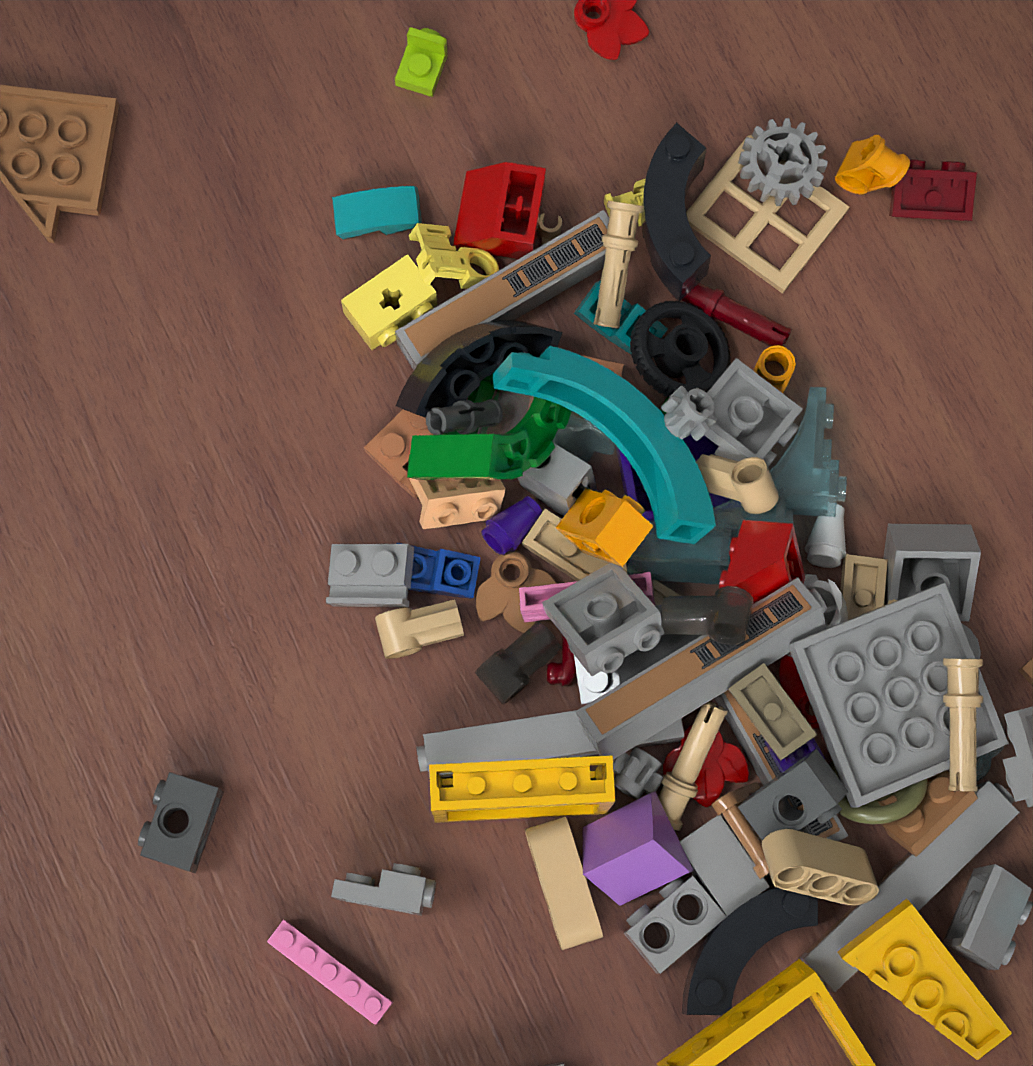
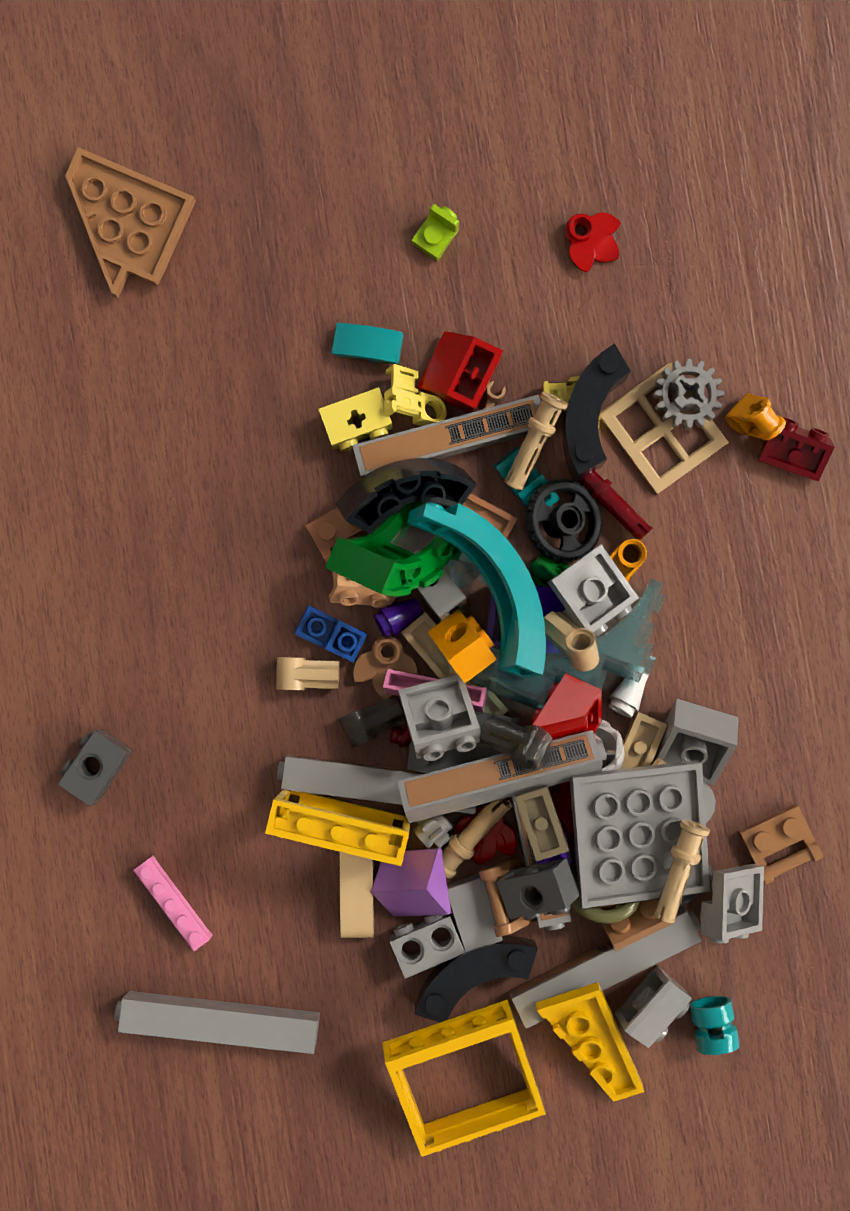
camera: 15 degrees right, 10 degrees up
light grey plate [326,544,414,607] -> none
light grey plate [331,863,436,916] -> none
dark grey pin [426,399,503,435] -> none
light grey gear [661,386,717,441] -> none
tan beam [762,829,879,906] -> none

